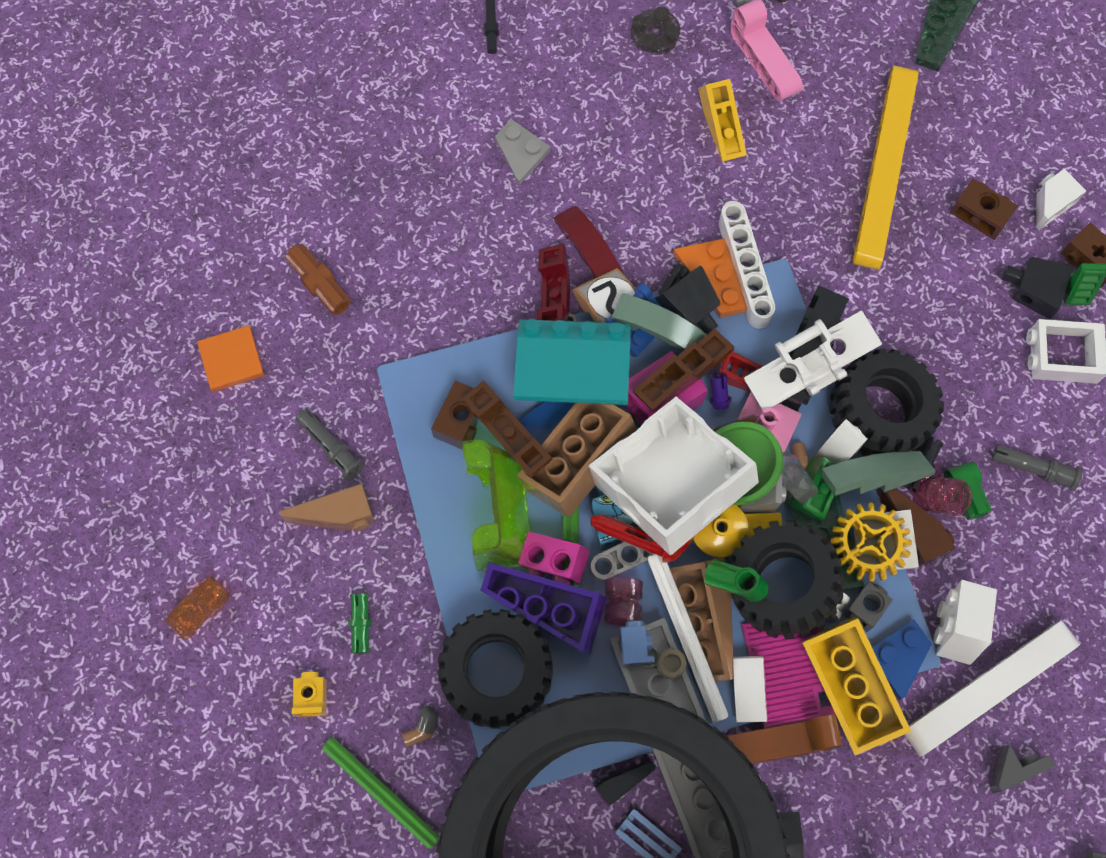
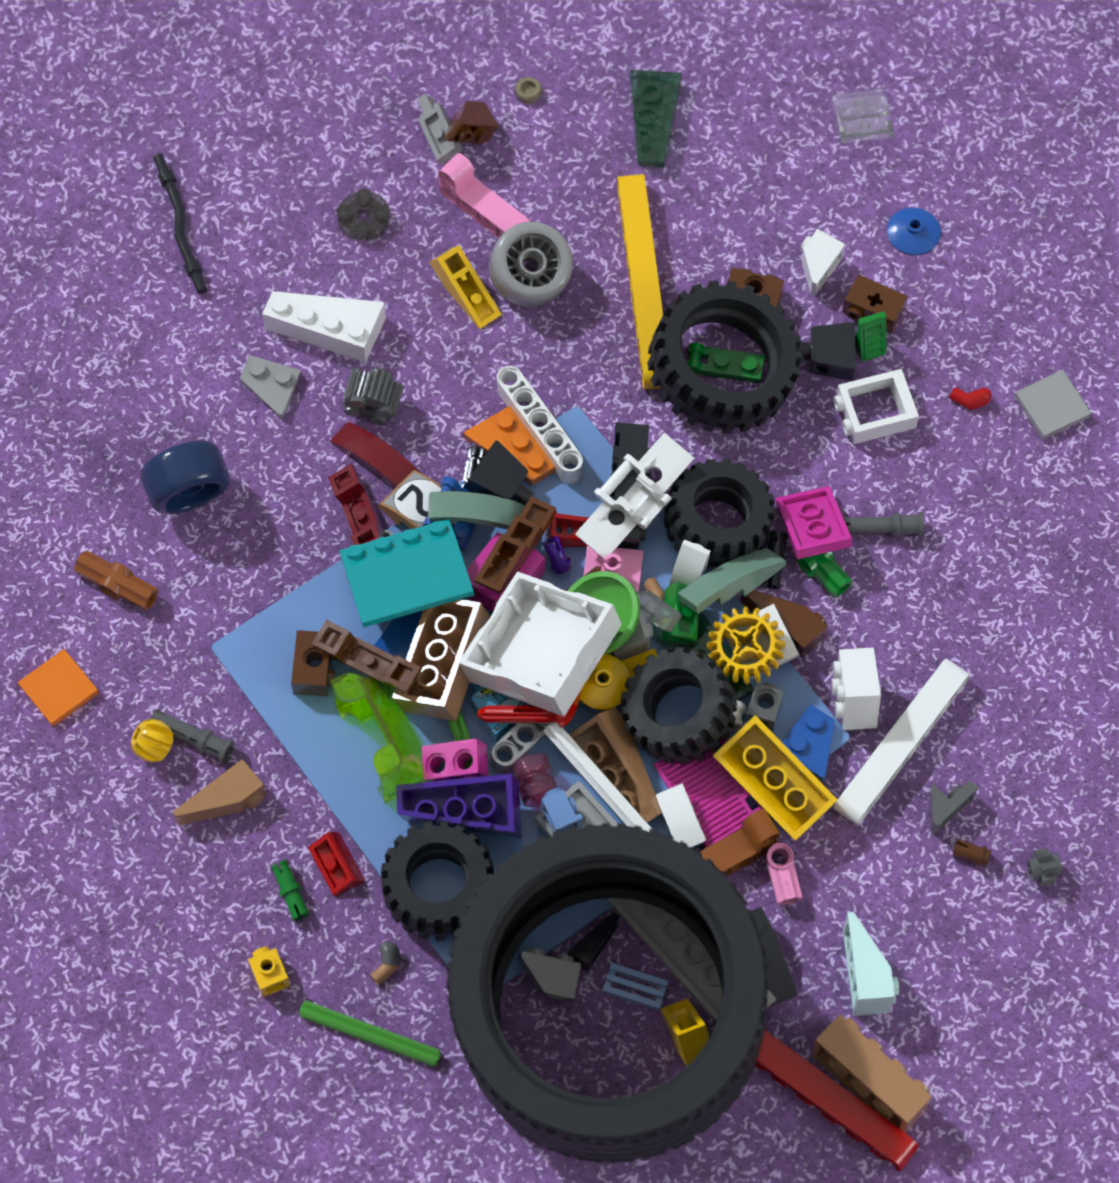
camera: 20 degrees left, 5 degrees down
clear orange slope [165,576,231,640] -> none
dark tan tile [656,648,687,679] -> none
green piece [704,559,769,602] -> none
clear pink wheel [916,476,972,516] -> none
none -> yellow piece [131,719,173,763]
none -> dark blue wheel [141,440,230,514]
none -> white wedge [262,291,386,362]
none -> red slope [308,831,366,897]
none -> dark grey brick [342,368,404,426]
none -> light grey wheel [489,222,573,308]
none -> light grey slope [518,948,581,1002]
none -> black tyre [647,280,803,434]
none -> green plate [686,342,764,384]
none -> bright pink piece [765,843,802,905]
none -> dark pink plate [775,486,852,559]
none -> reddish brown pin [952,838,992,868]

